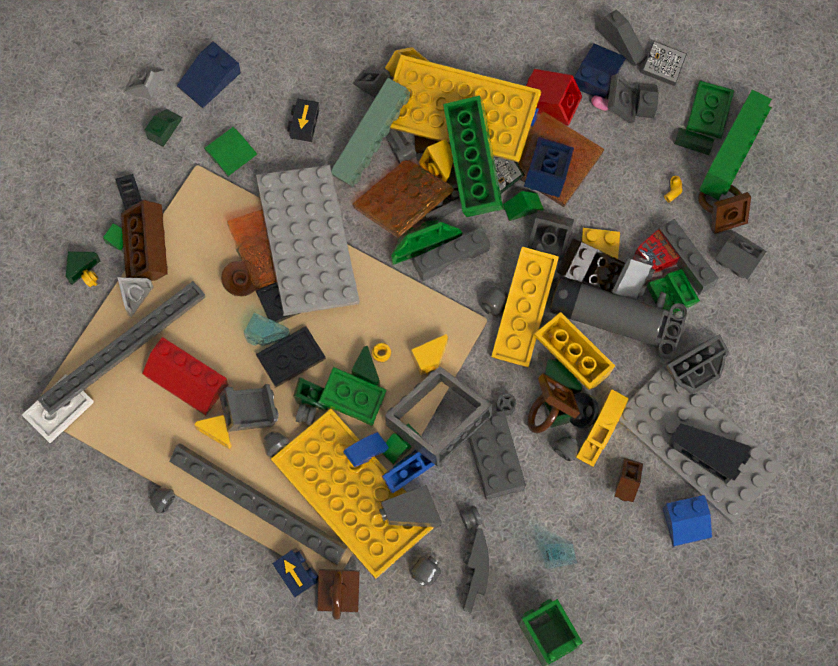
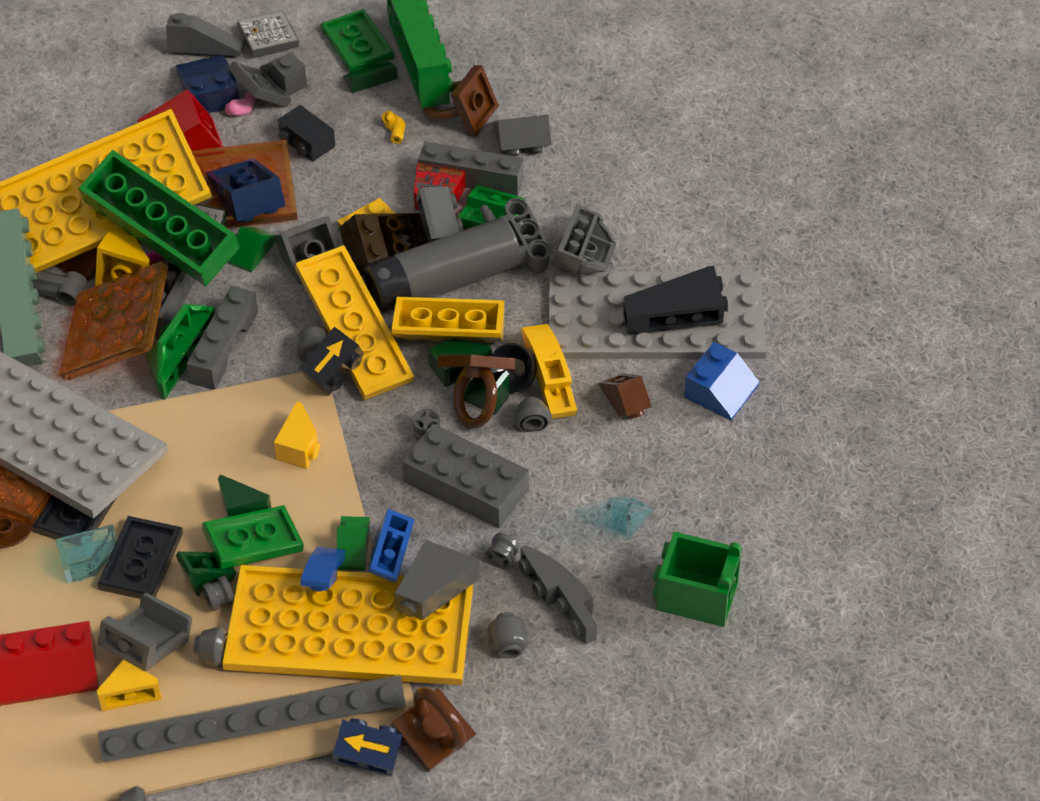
camera: 40 degrees left, 20 degrees down
yellow plate [372,343,391,362] -> none
dark grey window [385,366,492,467] -> none
none -> black brick [278,104,336,162]
none -> black brick [299,326,364,395]

